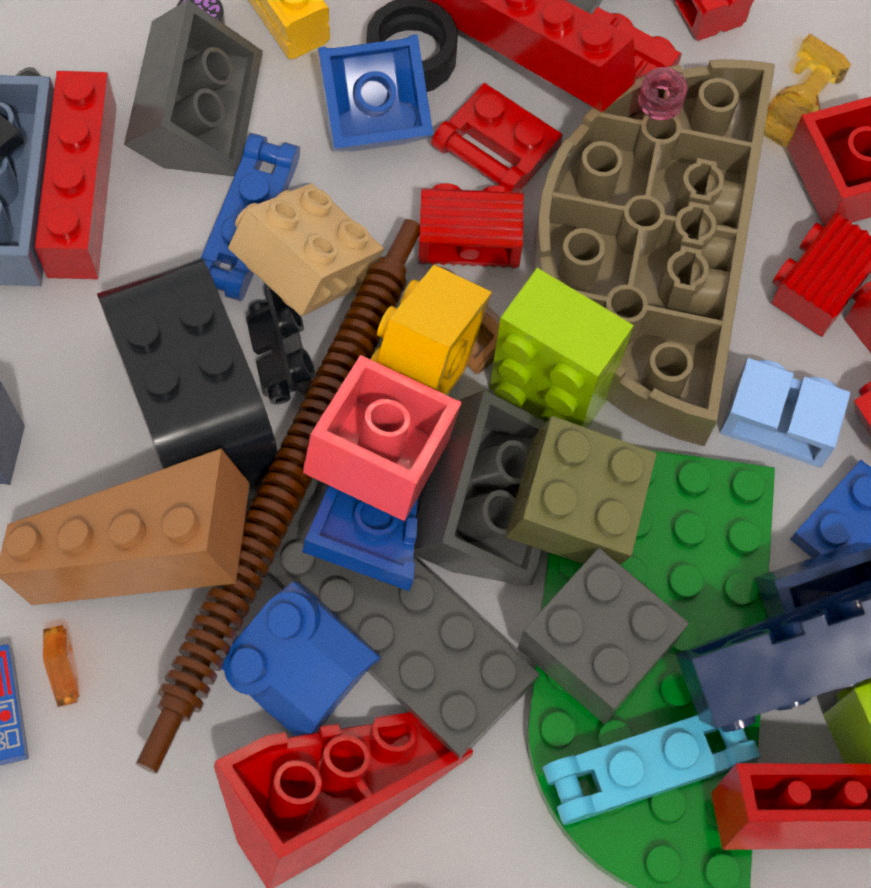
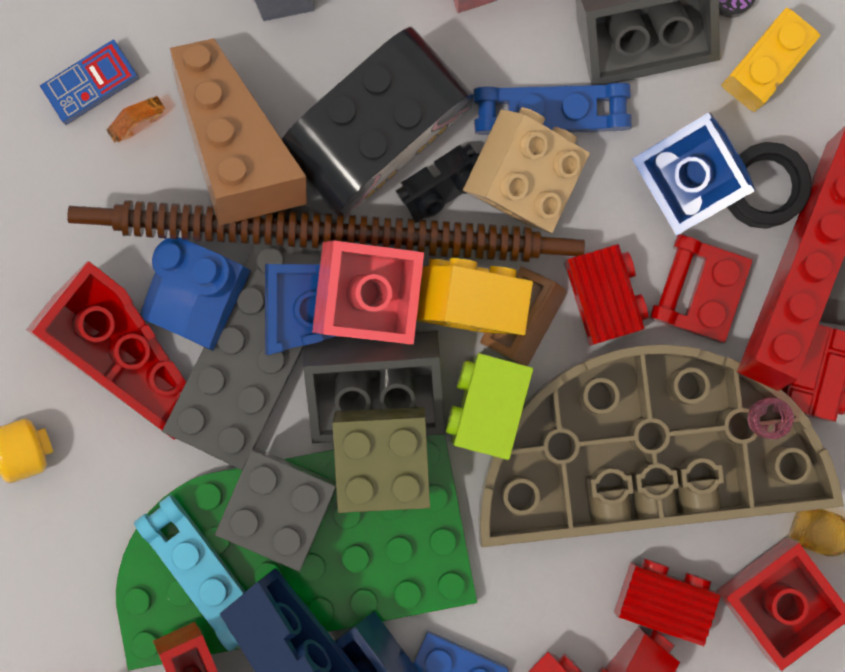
camera: 75 degrees right, 20 degrees up
light blue piece [720,358,851,468] -> none

